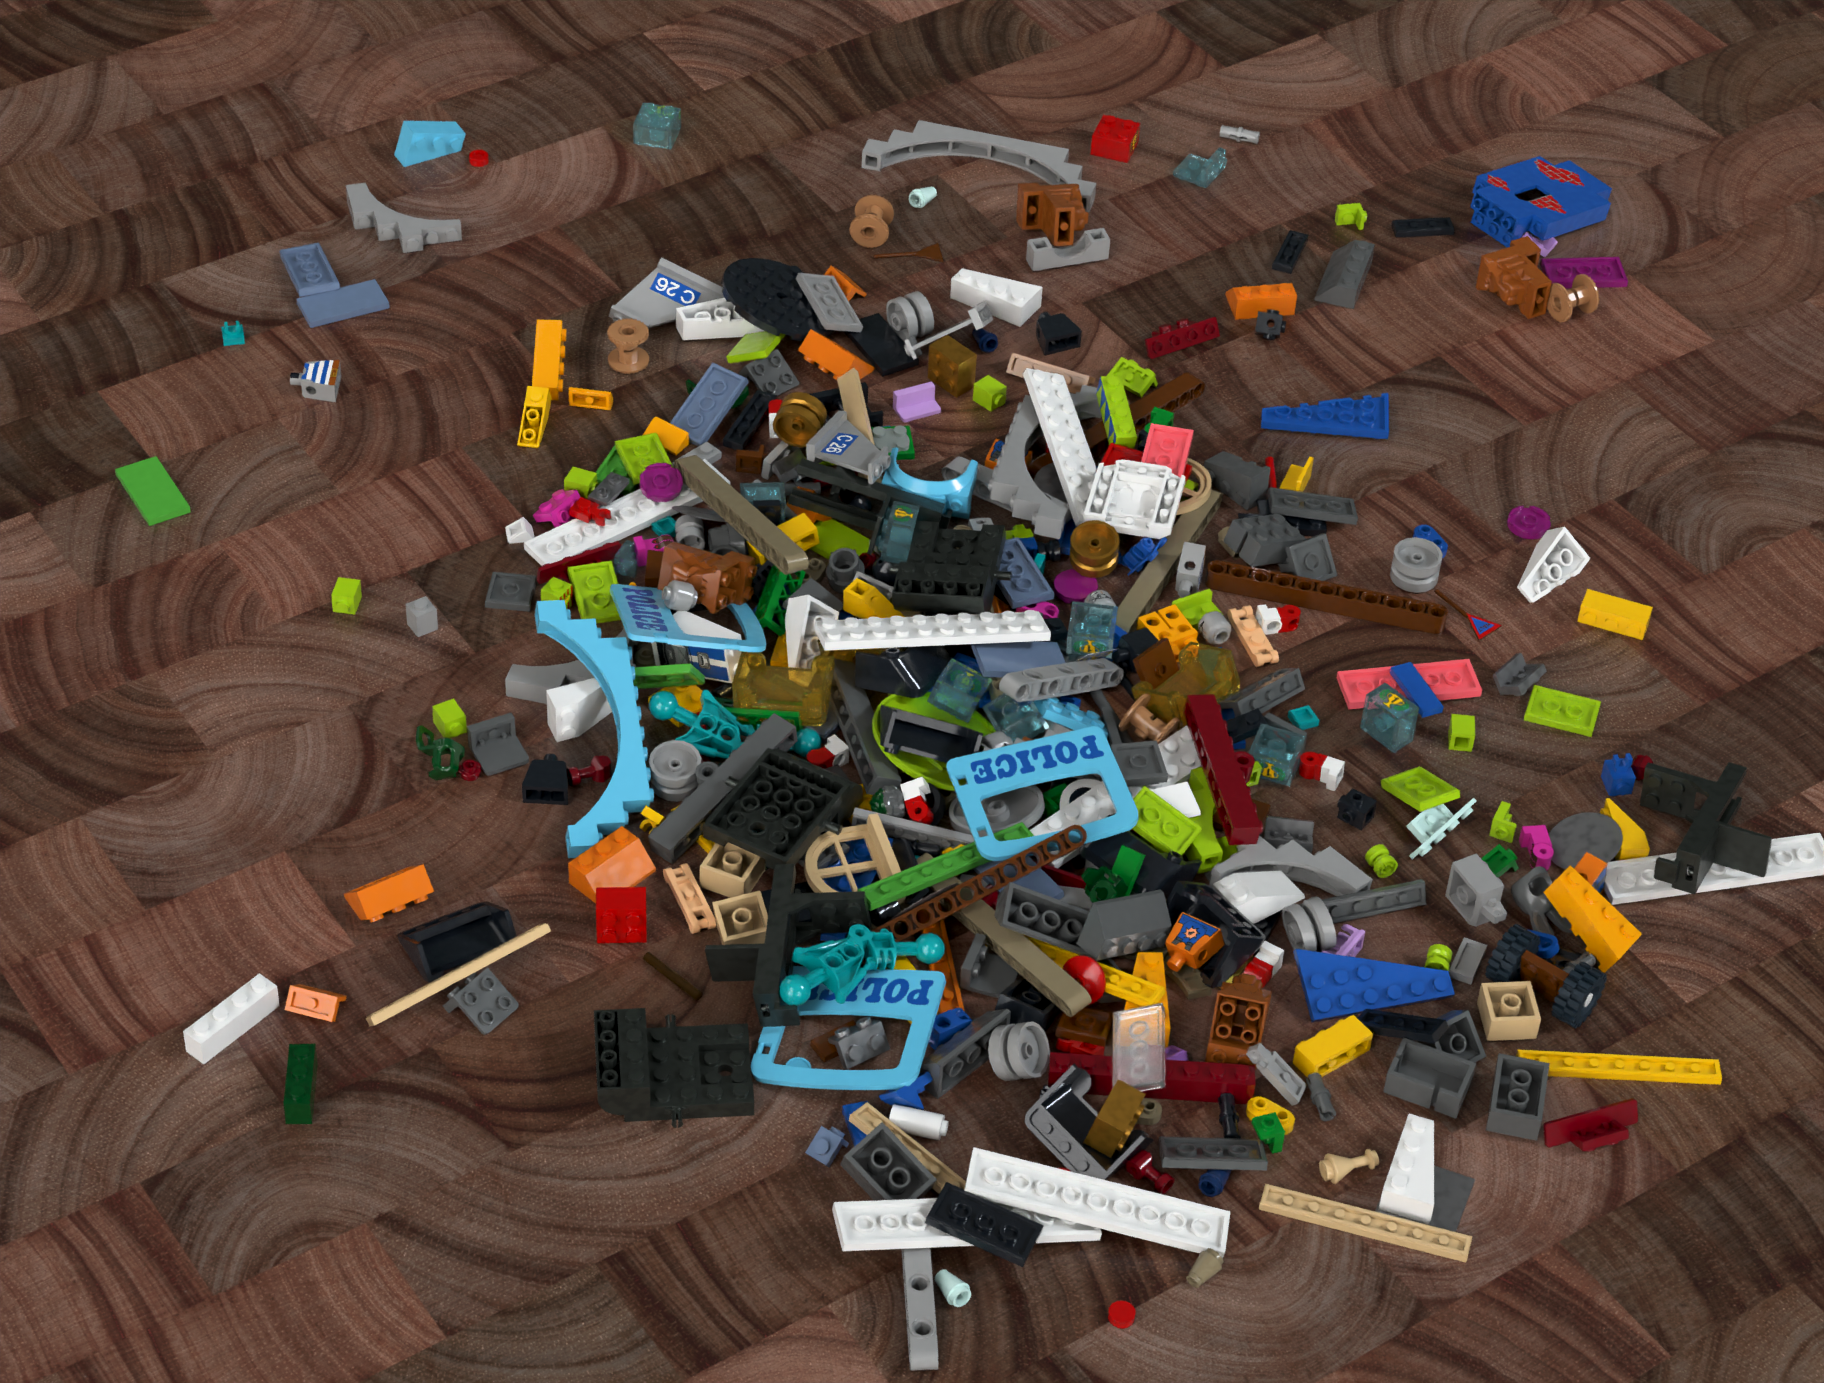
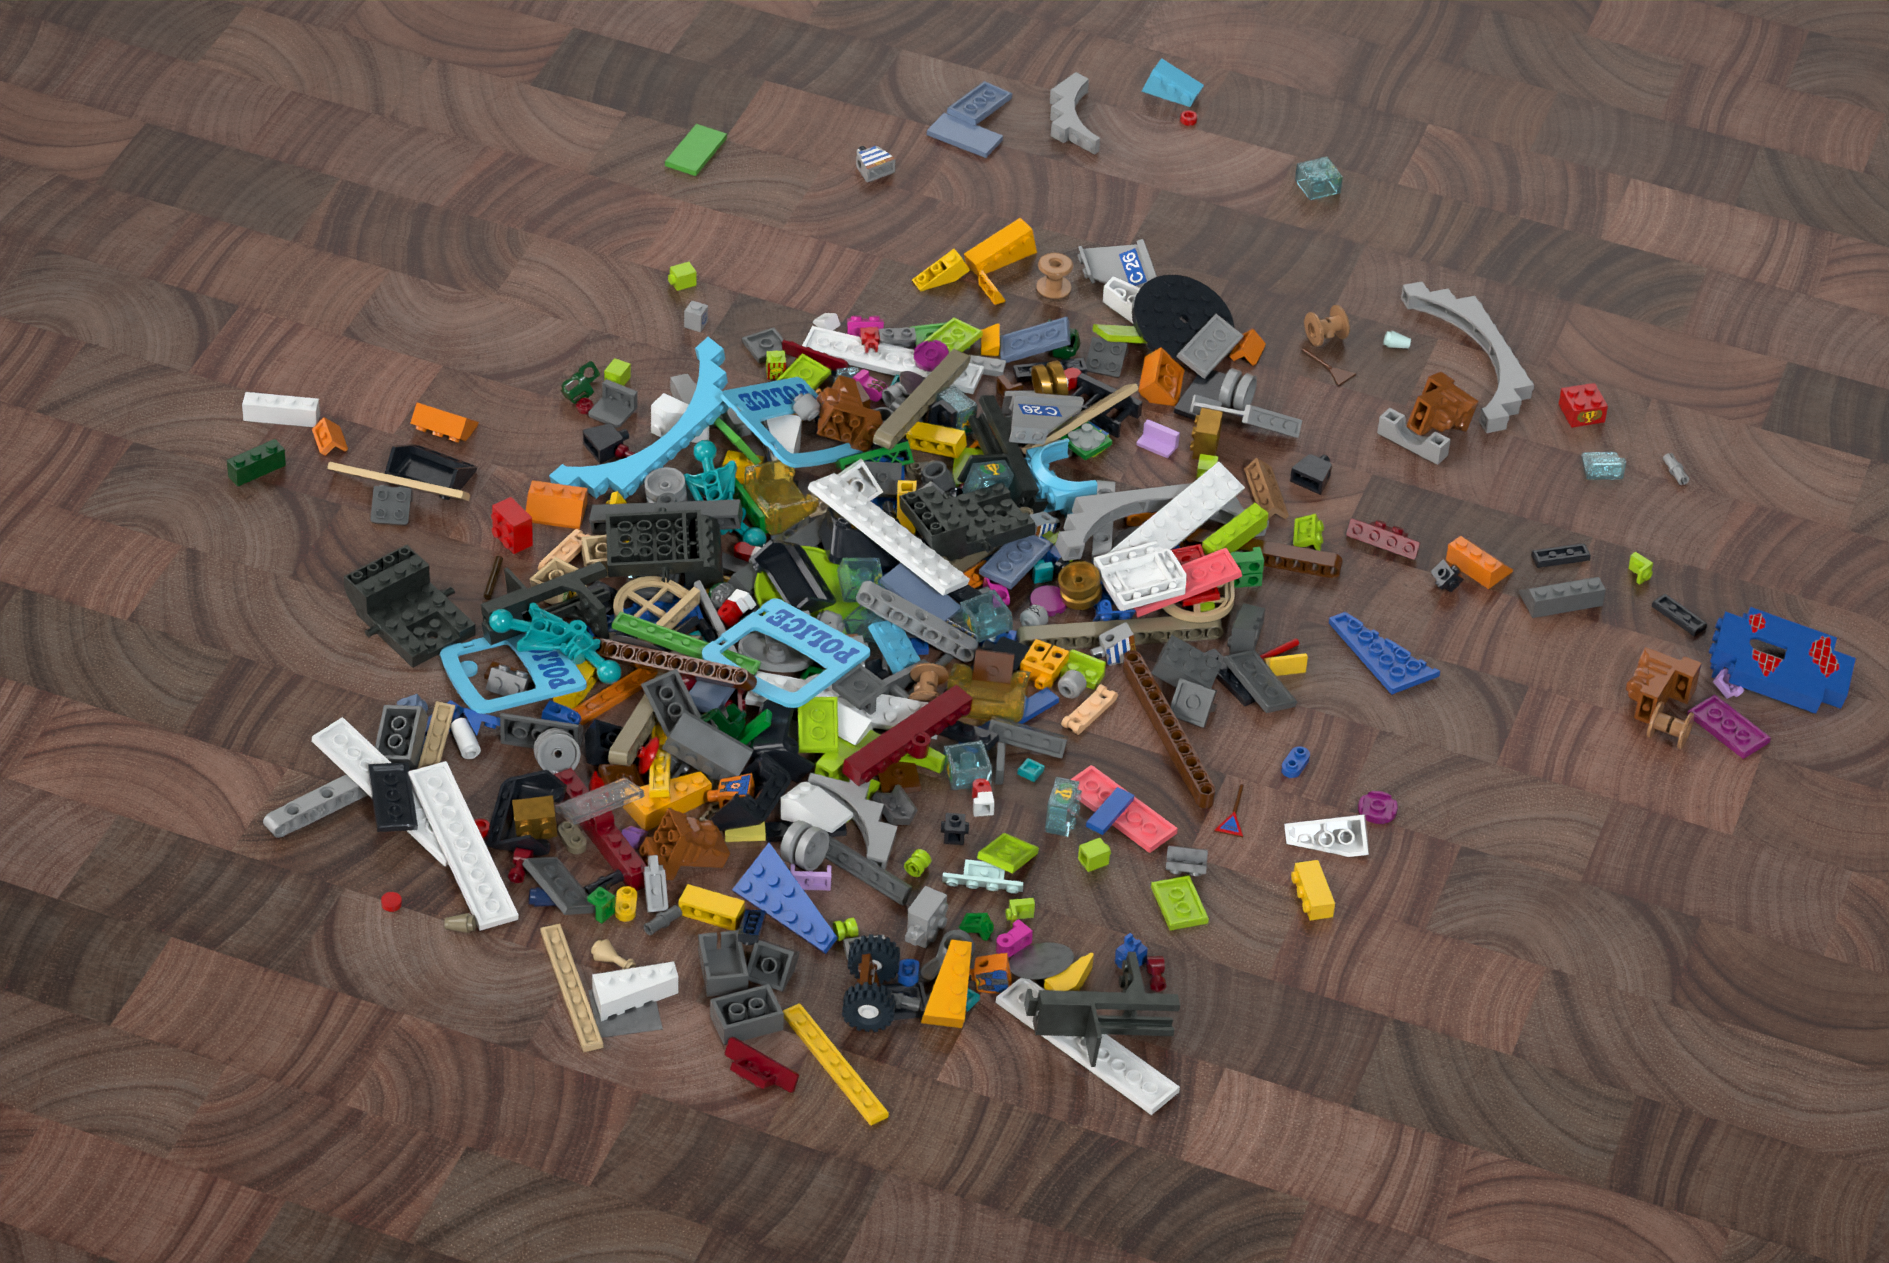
camera: 55 degrees right, 0 degrees up
teal tile [221,320,245,346] -> none
lime brick [564,467,599,499] -> none
light aqua cone [935,1269,971,1307] -> none
white wedge [950,268,1043,327] -> none
dark grey bracket [960,933,1019,999] -> none
dark blue cone [972,328,998,352] -> none
leg [1243,941,1284,988] -> none
leg [1255,604,1301,635] -> none
light grey wheel [1390,537,1443,593] -> none
tan brick [1477,981,1541,1041] -> none

